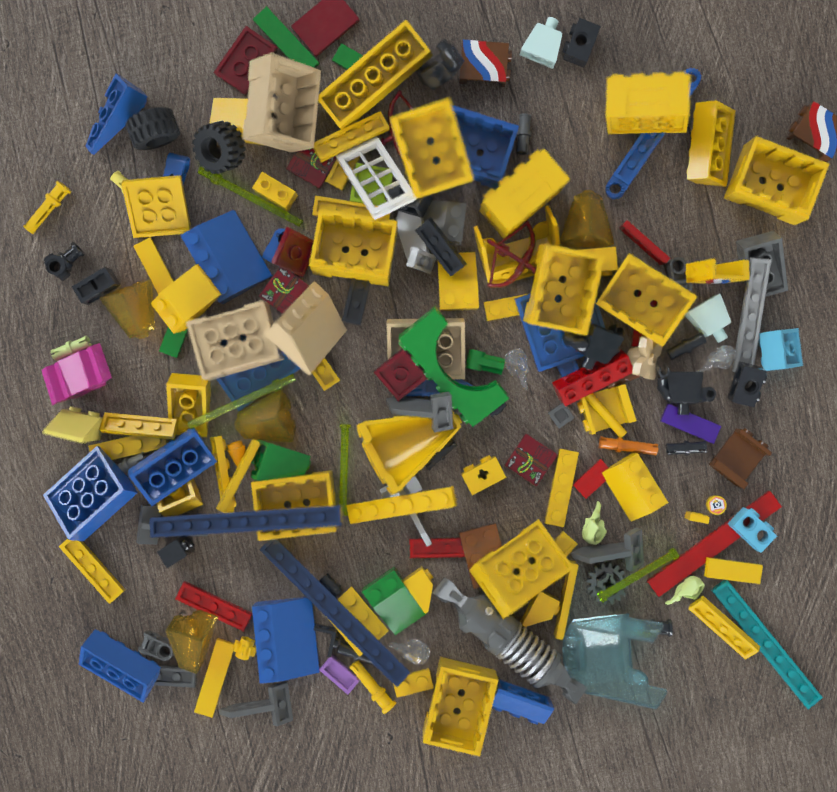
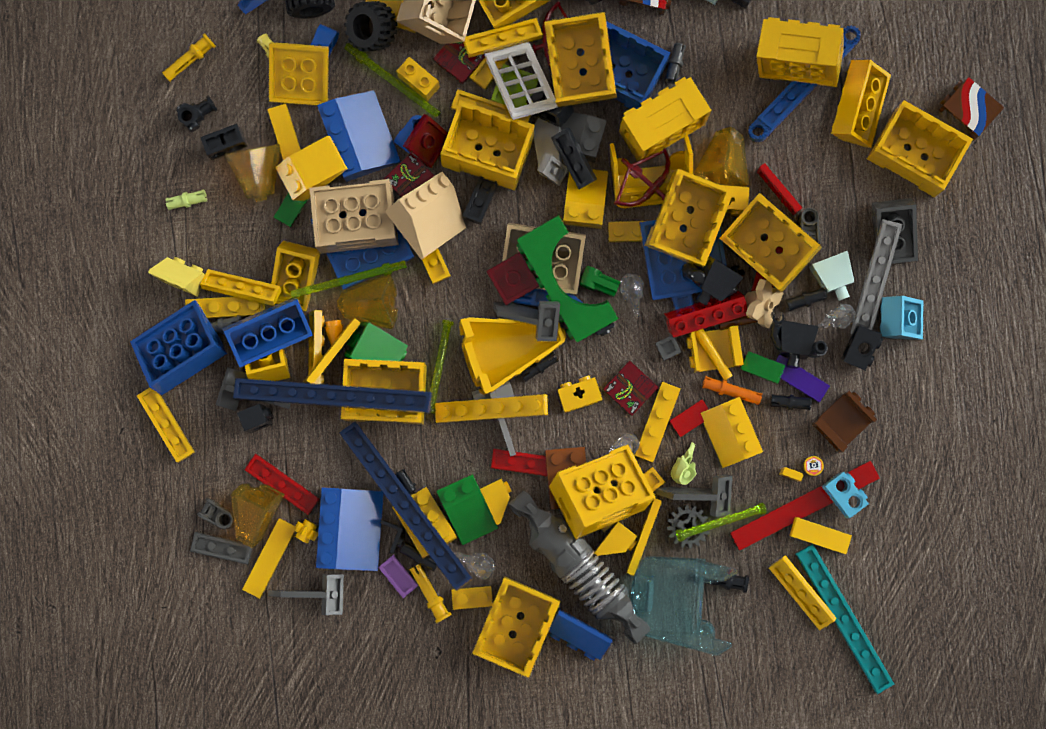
camera: 10 degrees right, 5 degrees down
dark pink slope [41,343,112,405] -> none
blue slope [79,629,161,703] -> none
yellowish green piece [665,576,705,605] -> none
yellow panel [686,259,750,284] -> none
none -> clear piece [608,434,640,455]
none -> green tile [741,351,786,384]

